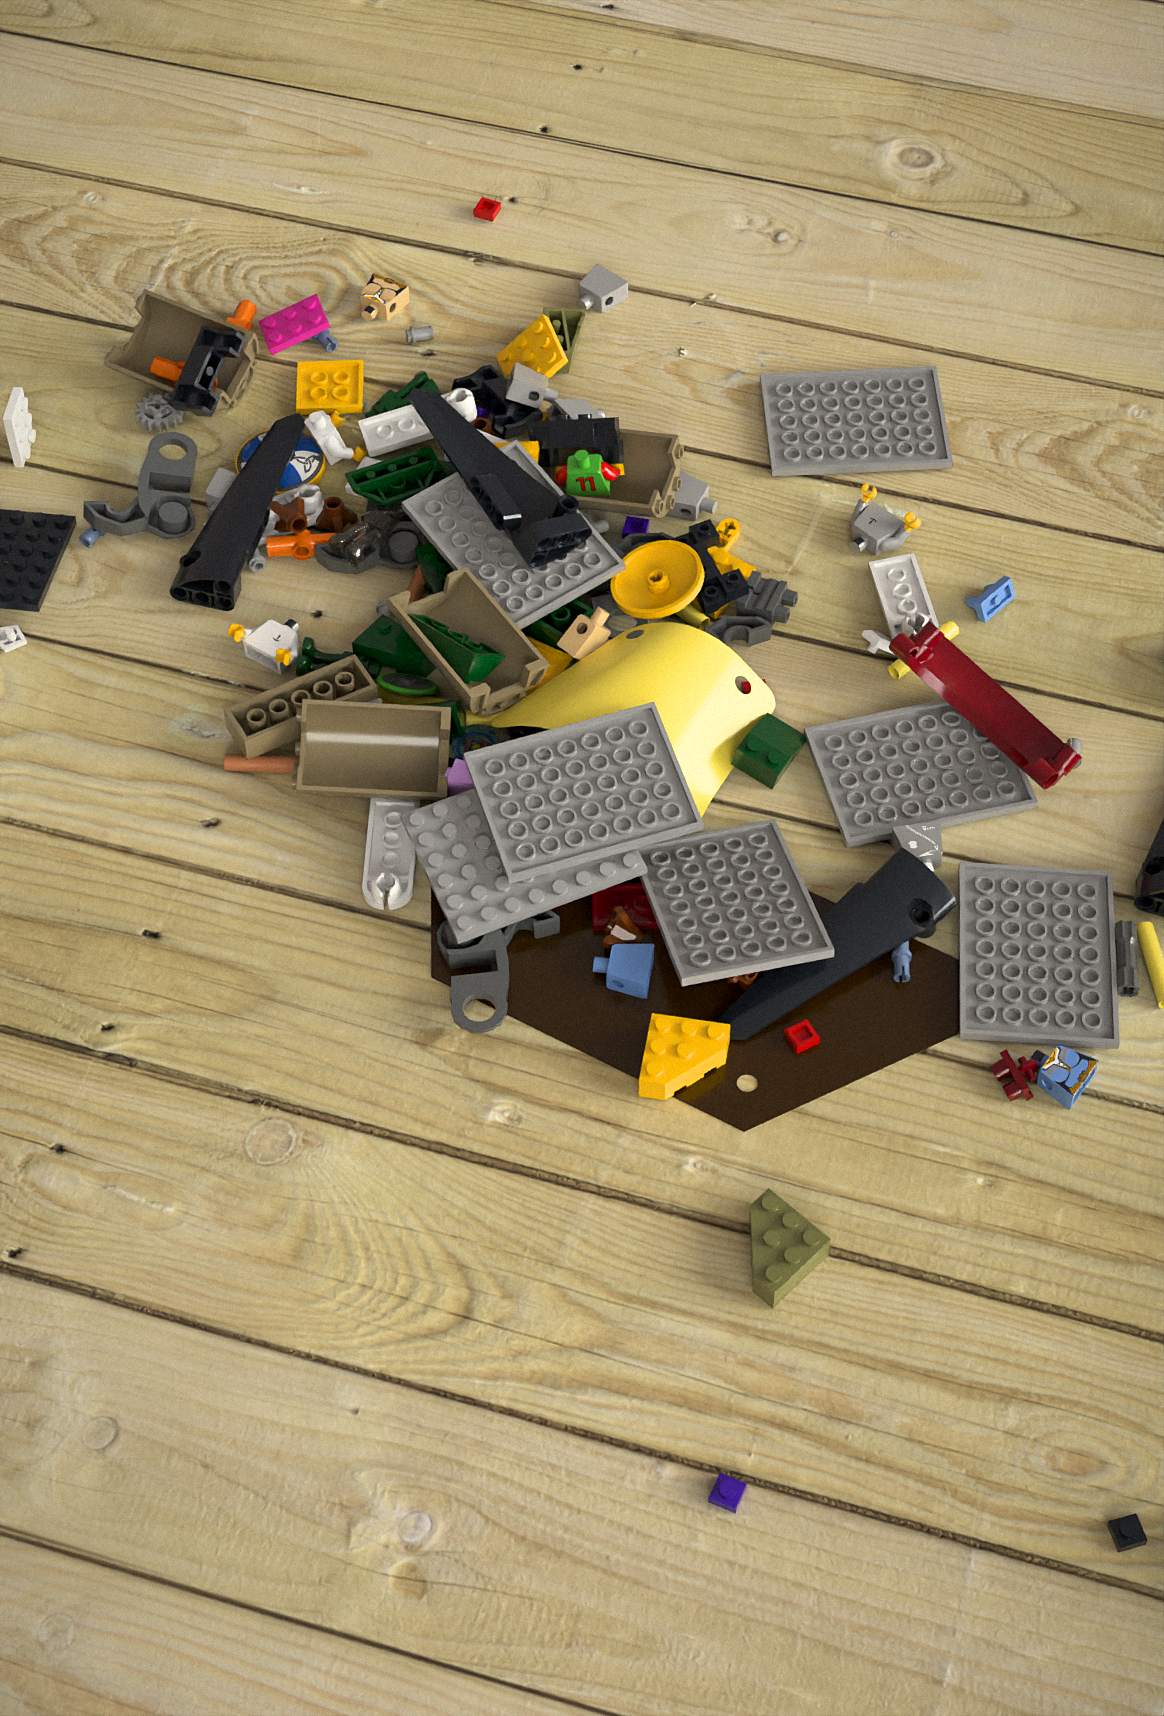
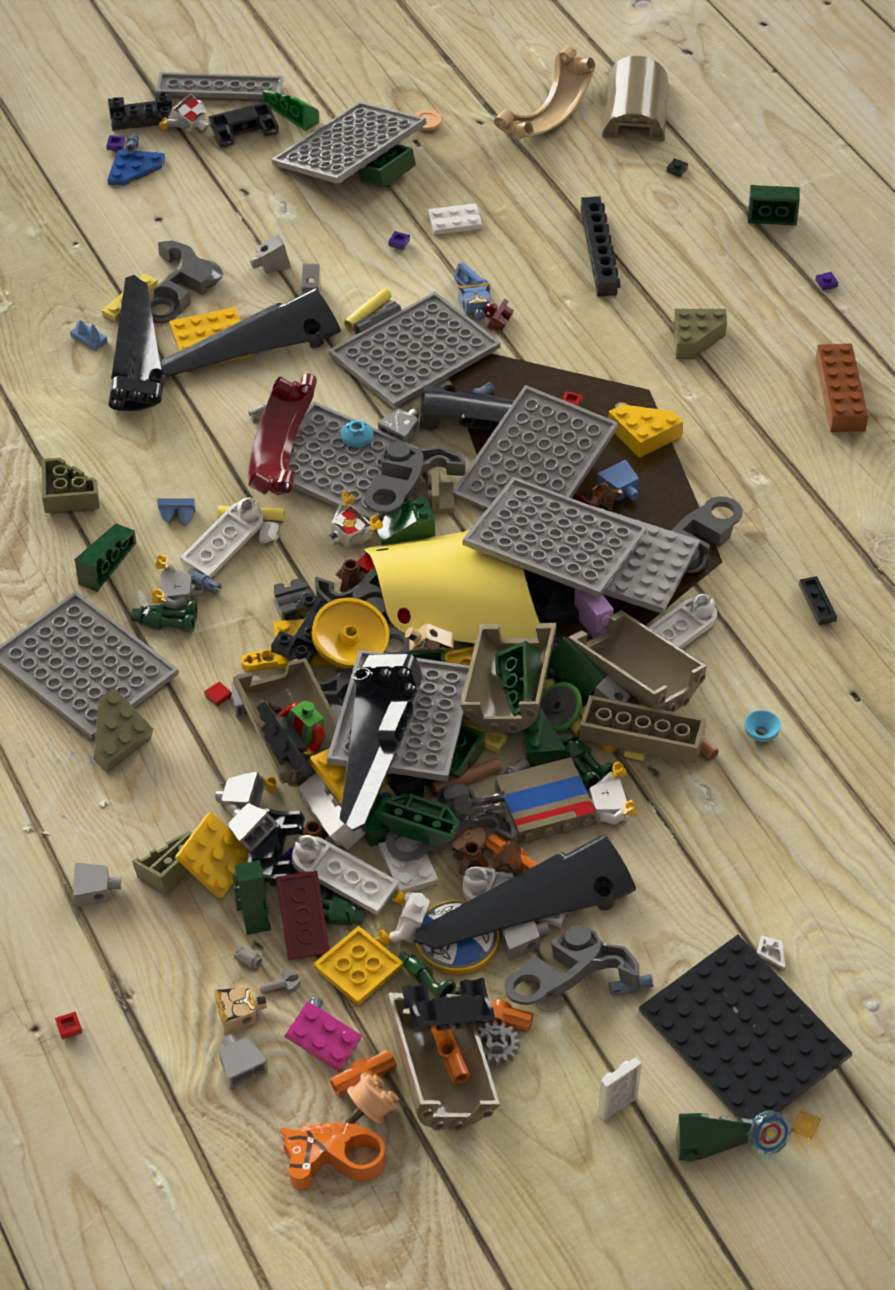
camera: 135 degrees left, 5 degrees down
none -> olive brick [42,458,100,513]
none -> dark green wedge [74,523,136,592]
none -> olive brick [93,688,153,773]
none -> dark green piece [131,600,198,632]
none -> sand blue pin [188,569,222,595]
none -> red tile [204,681,232,706]
none -> light grey torso [219,1035,268,1090]
none -> dark green wedge [232,860,271,935]
none -> light grey bar [260,971,301,994]
none -> dark red tile [276,871,330,961]
none -> orange animal [280,1123,386,1190]
none -> torso [327,491,383,548]
none -> reddish brown rock [335,559,364,593]
none -> medium azure piece [341,420,373,448]
none -> light nougat wheel [345,1073,399,1124]
none -> dark grey animal [365,441,466,514]
none -> dark green piece [399,951,461,999]
none -> dark tan bracket [417,470,454,514]
none -> medium blue tile [454,262,489,286]
none -> orange piece [488,1000,534,1032]
none -> dark tan panel [495,757,596,844]
none -> black brick [580,196,620,297]
none -> medium azure piece [745,710,781,742]
none -> dark green brick [747,185,800,226]
none -> black plate [799,576,837,625]
none -> dark orange brick [815,343,868,432]

